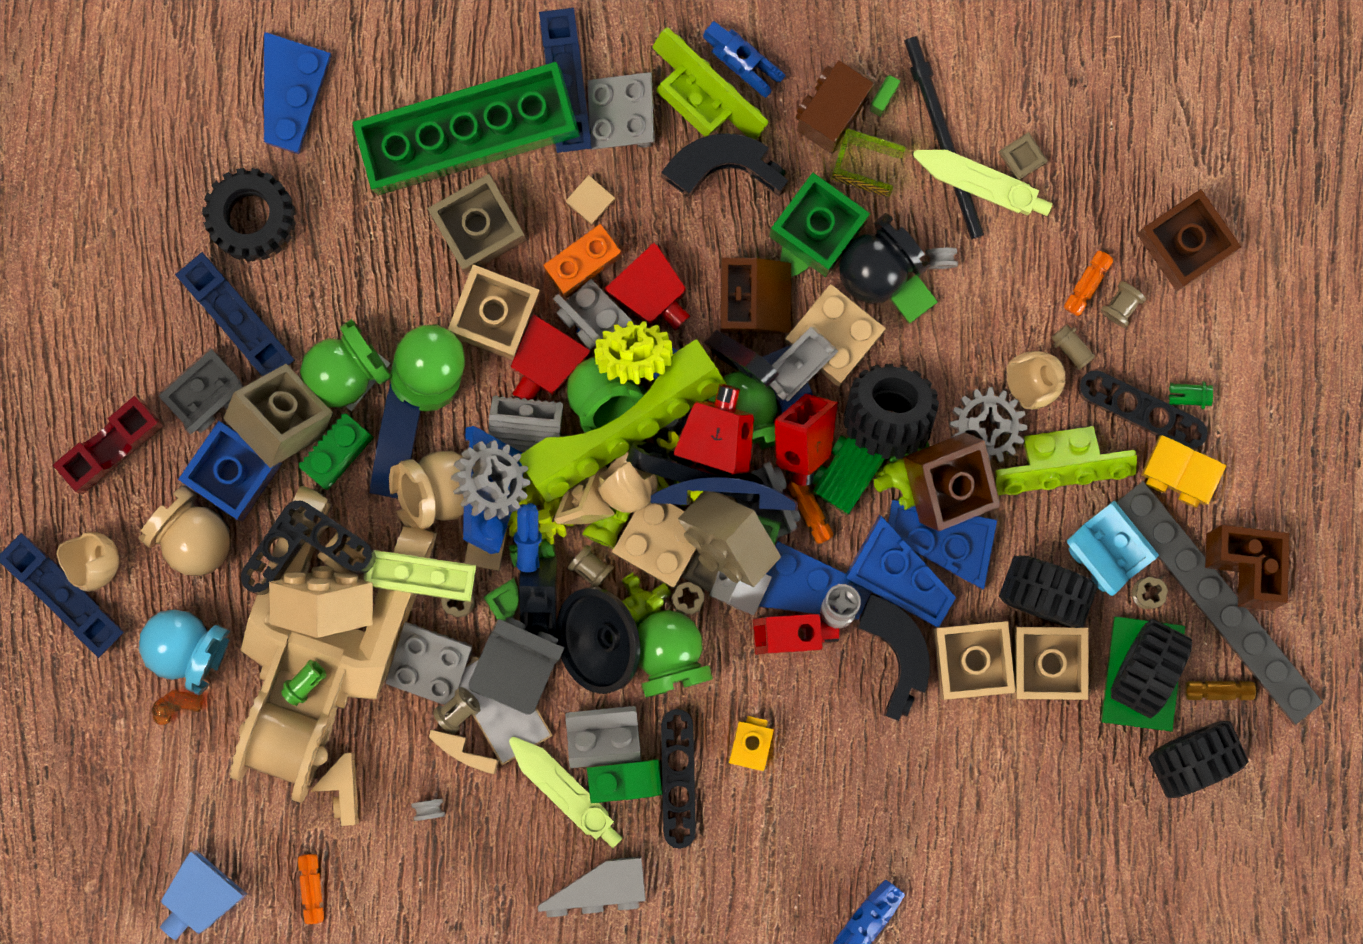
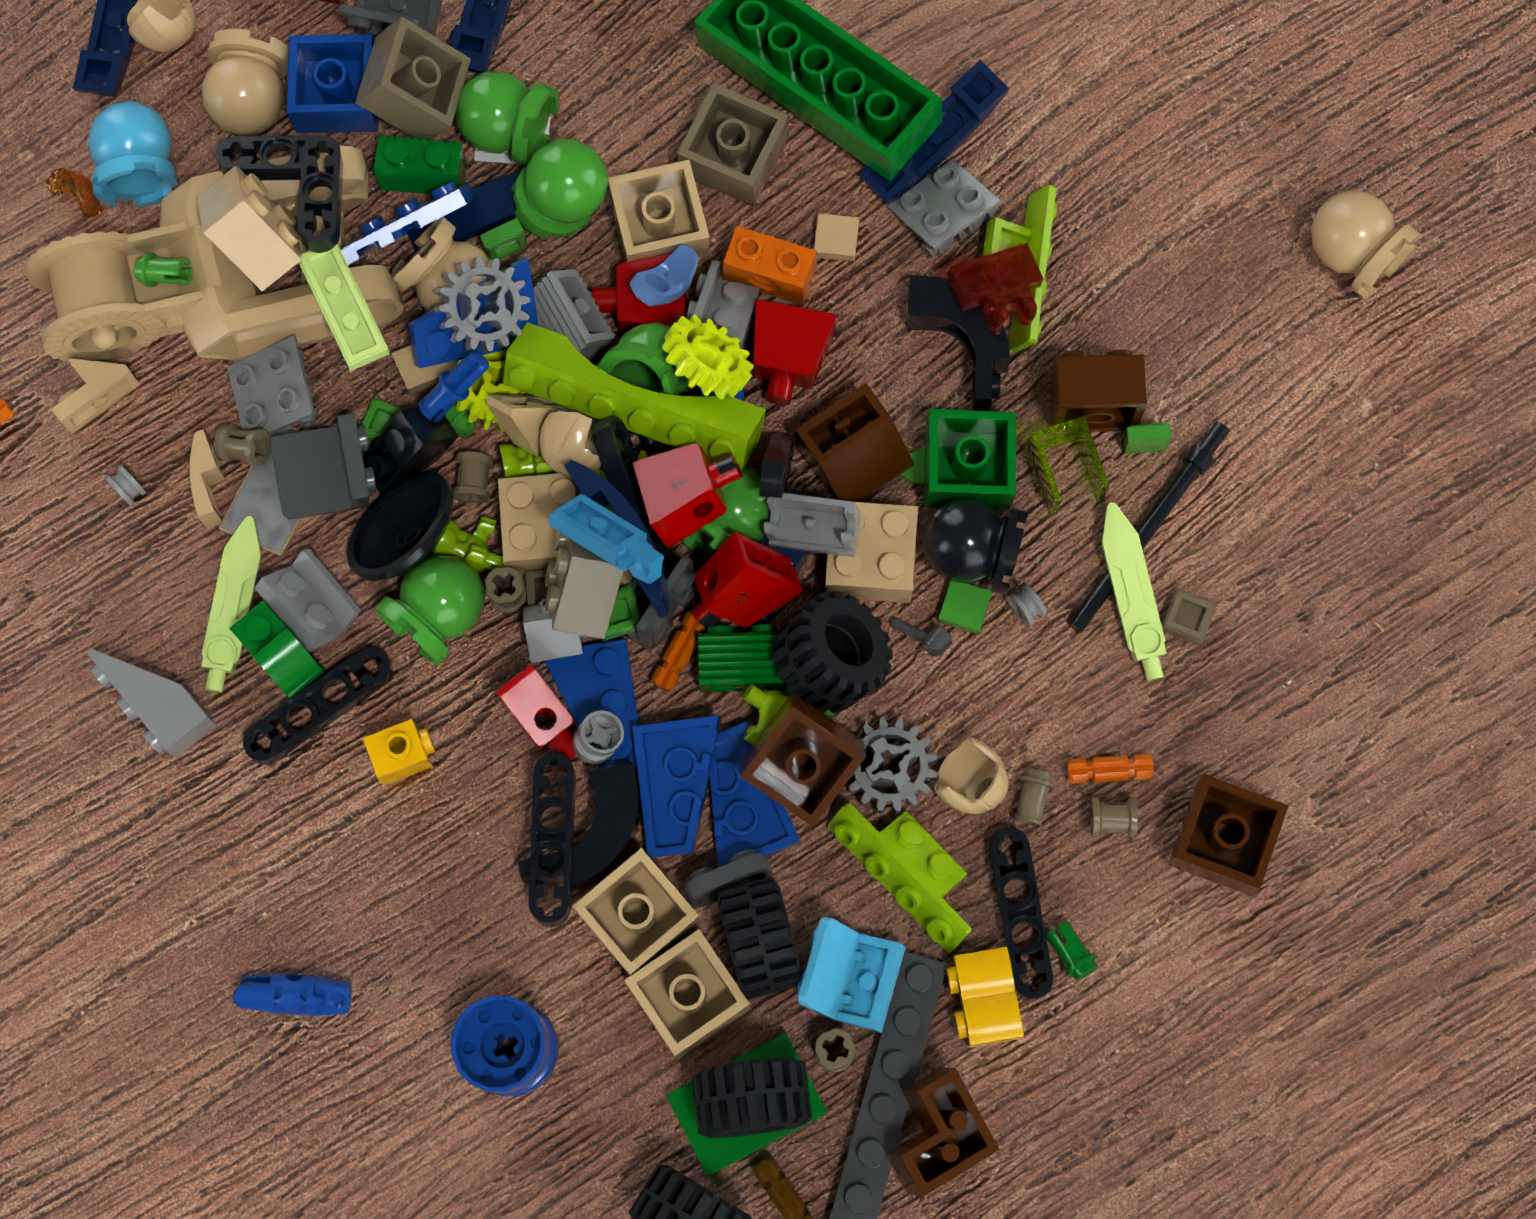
camera: 60 degrees right, 10 degrees down
dark tan bush [441,593,475,617] -> none
blue hinge [703,21,786,98] -> none
none -> wing [340,181,476,265]
none -> blue wheel [451,996,559,1096]
none -> bright green tile [479,218,528,260]
none -> black beam [528,752,576,928]
none -> dark azure hinge [549,494,664,584]
none -> medium blue hair [630,244,699,307]
none -> dark grey plate [683,849,773,908]
none -> dark grey hand [891,617,952,656]
none -> clear red plate [947,243,1044,335]

